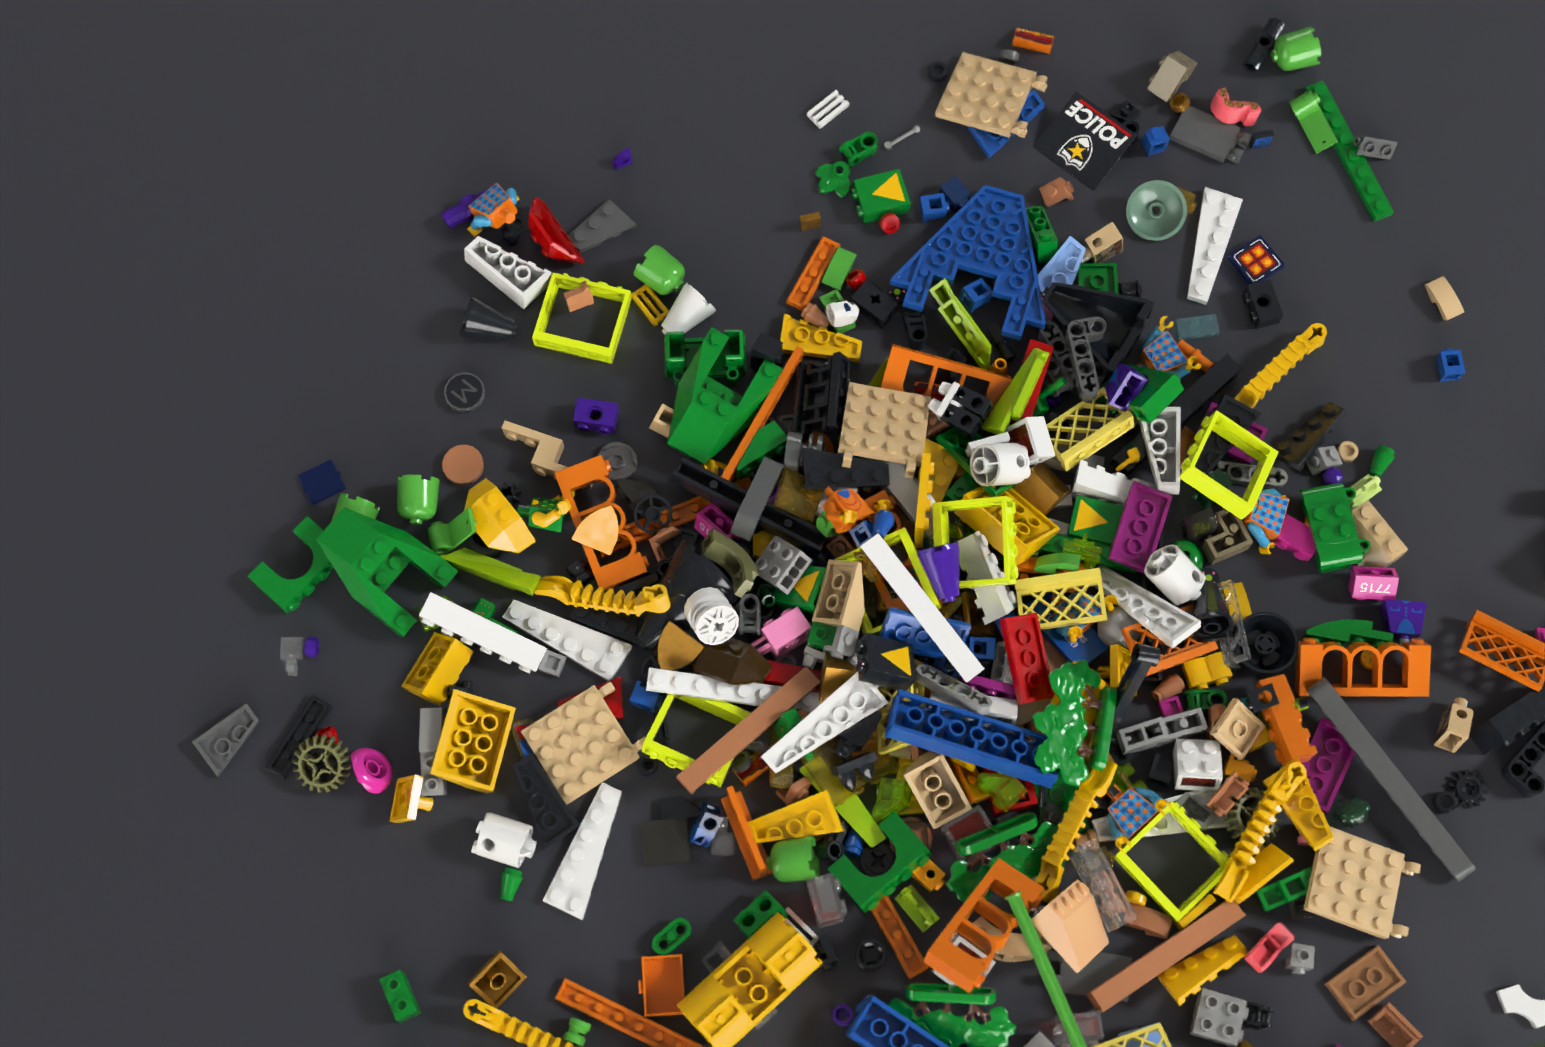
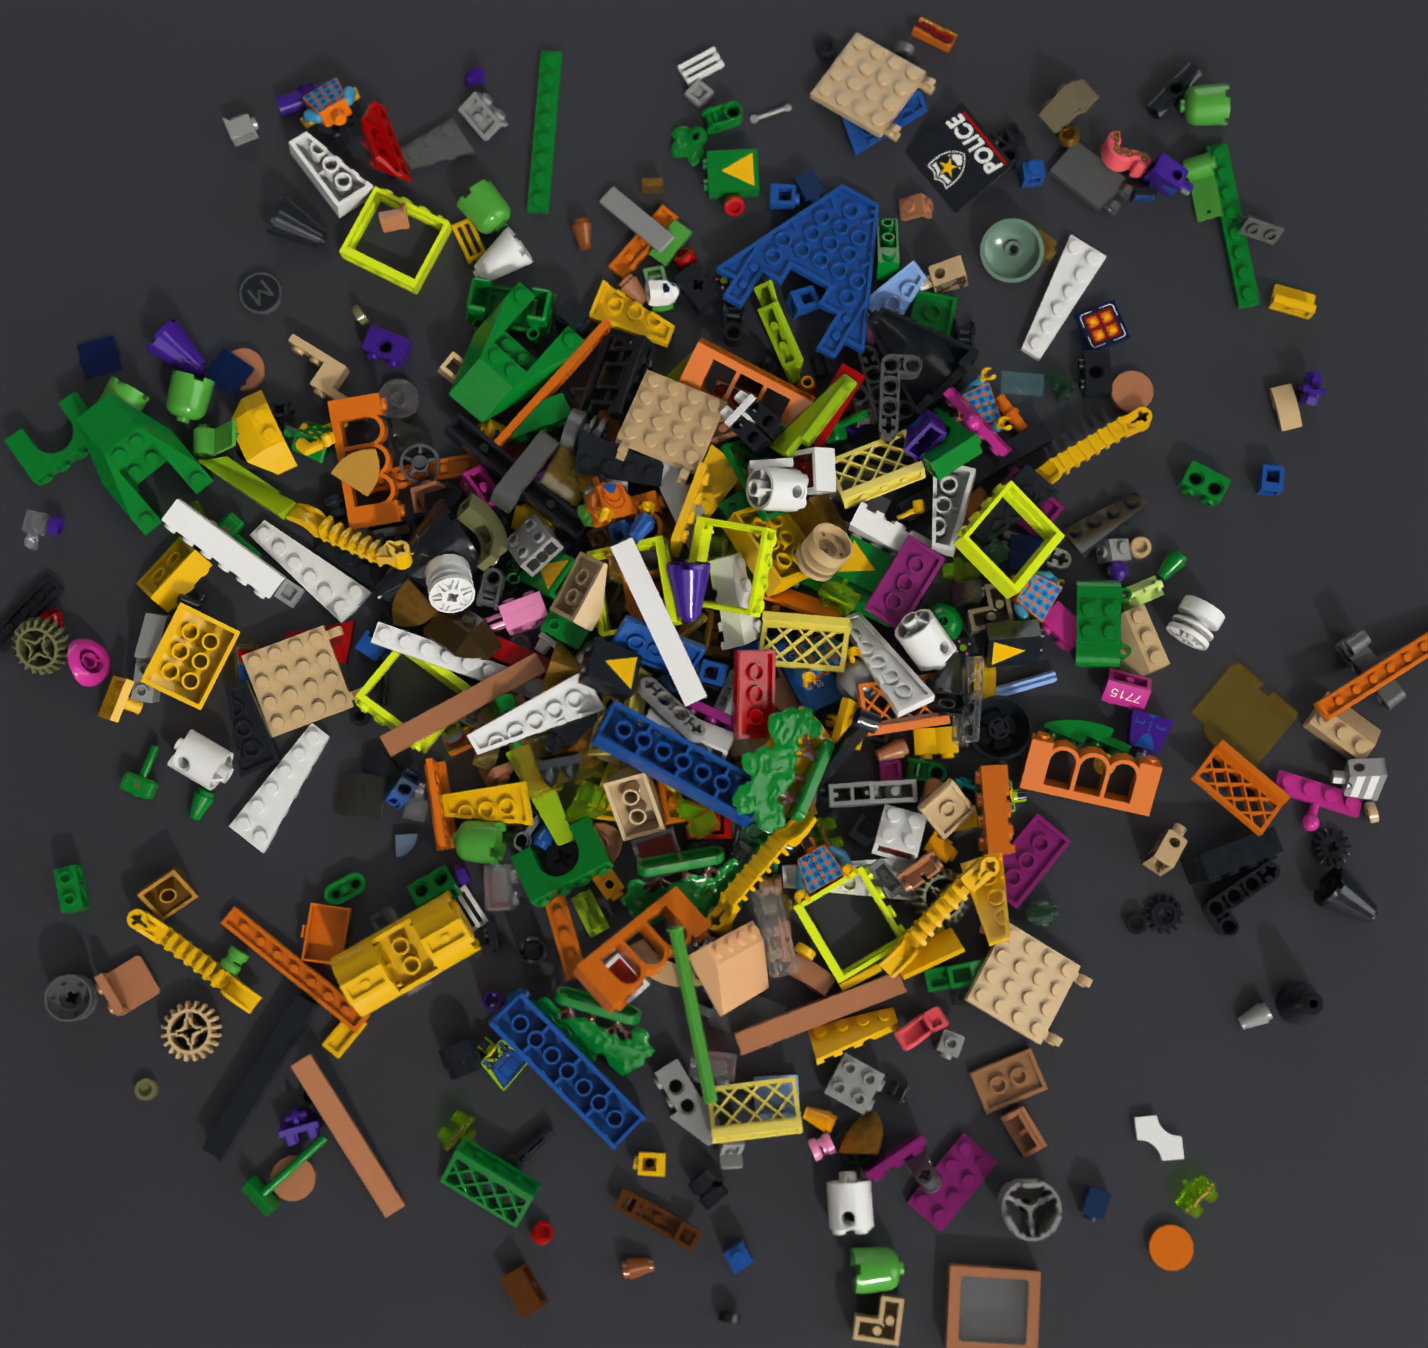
camera: 10 degrees right, 10 degrees up
light grey bracket [824,625,859,659] -> none
bright green slope [1034,553,1081,575] -> none
black bracket [1245,683,1280,715] -> none
dark grey beam [1306,677,1476,882] -> none
none -> green piece [119,745,160,800]
none -> dark purple cone [145,318,207,377]
none -> clear blue piece [203,348,255,397]
none -> light grey window [223,113,259,147]
none -> olive tile [351,304,370,326]
none -> sand blue tile [395,833,418,857]
none -> dark purple tile [453,863,472,885]
none -> light grey bracket [458,91,509,141]
none -> green plate [527,50,562,214]
none -> dark orange cone [571,218,592,251]
none -> light grey tile [599,186,675,254]
none -> light grey tile [684,78,714,109]
none -> tan wheel [795,523,853,581]
none -> dark pink plate [943,387,1012,457]
none -> clear neon green hips [943,557,980,586]
none -> black brick [983,619,1045,668]
none -> light blue axle [995,670,1057,696]
none -> clear blue piece [1007,534,1047,571]
none -> clear green bracket [1045,368,1074,404]
none -> nougat tile [1110,371,1154,413]
none -> dark purple torso [1139,152,1194,196]
none -> white wheel [1166,595,1225,651]
none -> green brick [1177,460,1231,506]
none -> clear yellow piece [1191,663,1298,767]
none -> yellow panel [1268,284,1317,320]
none -> dark purple hips [1295,371,1326,406]

